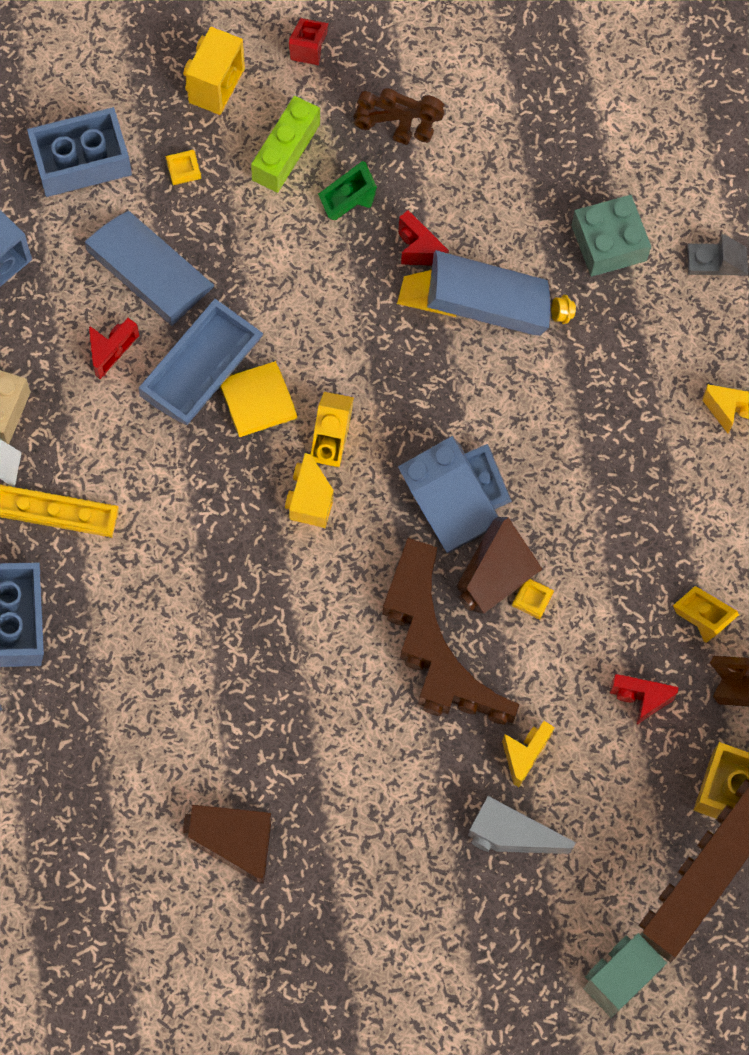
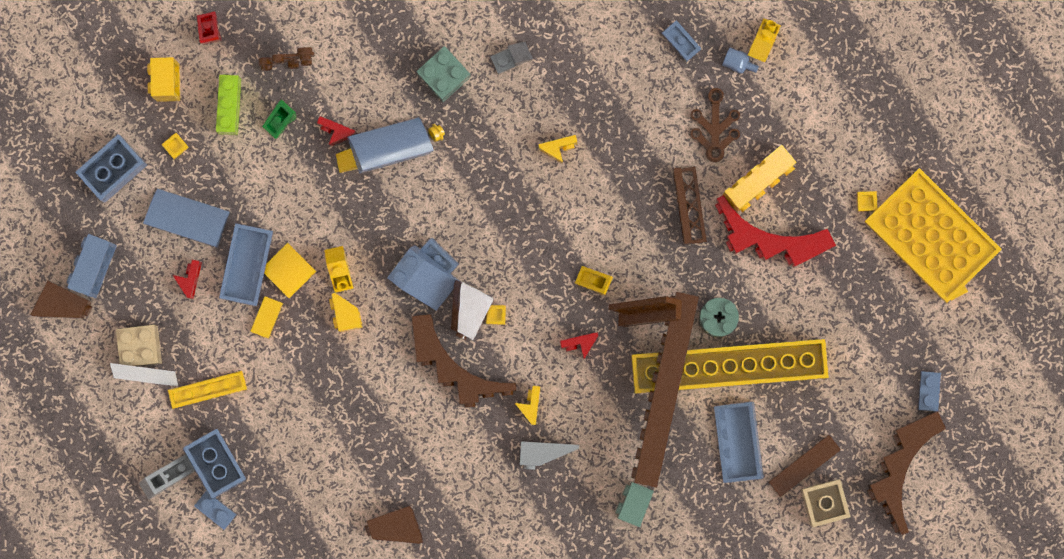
camera: 15 degrees left, 15 degrees up
none -> yellow tile [250,296,283,339]

